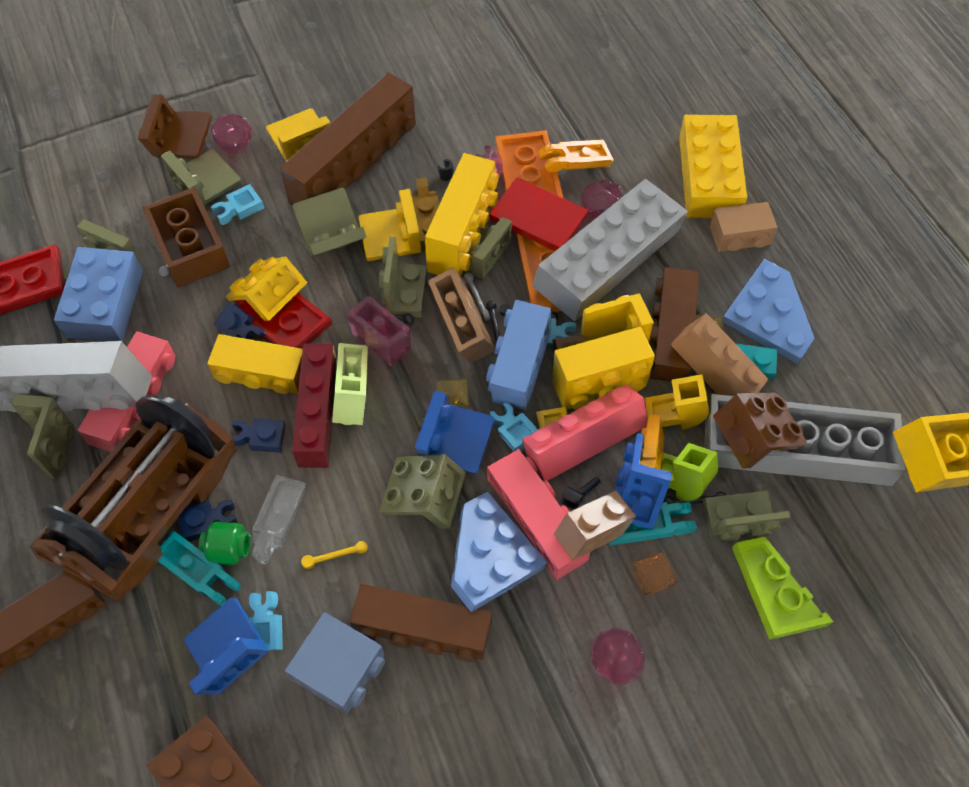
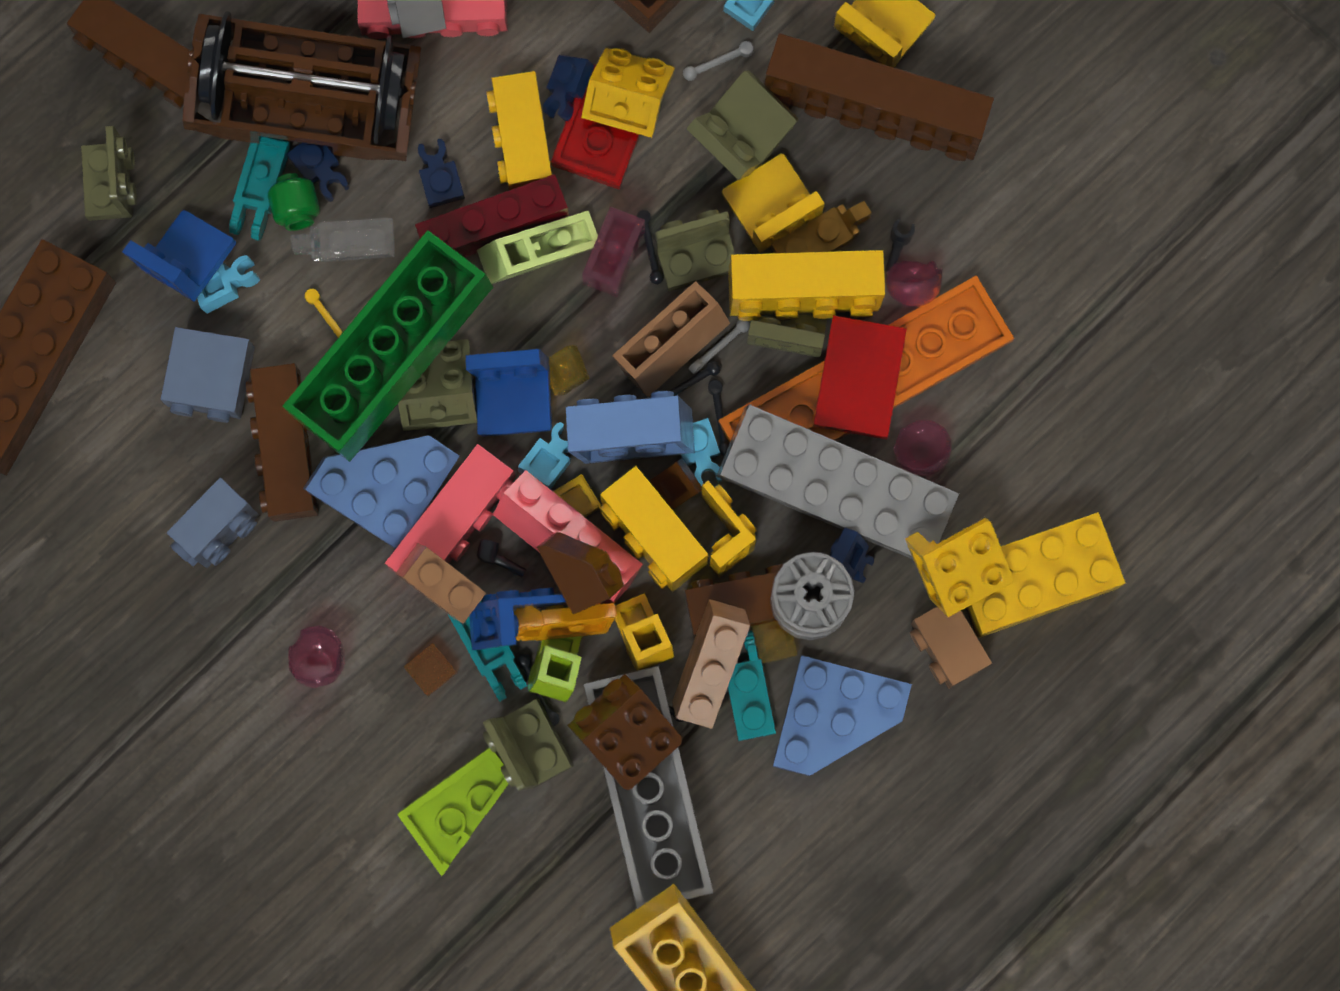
camera: 70 degrees right, 20 degrees up
light orange hinge [538,140,614,173] -> none
none -> olive bracket [81,126,137,221]
none -> sand blue brick [166,478,260,568]
none -> green brick [282,230,493,462]
none -> reddish brown slope [537,532,625,614]
none -> light grey hinge [683,41,754,81]
none -> light grey wheel [770,552,854,640]
none -> dark blue plate [830,528,874,583]
none -> yellow bracket [905,518,1014,617]

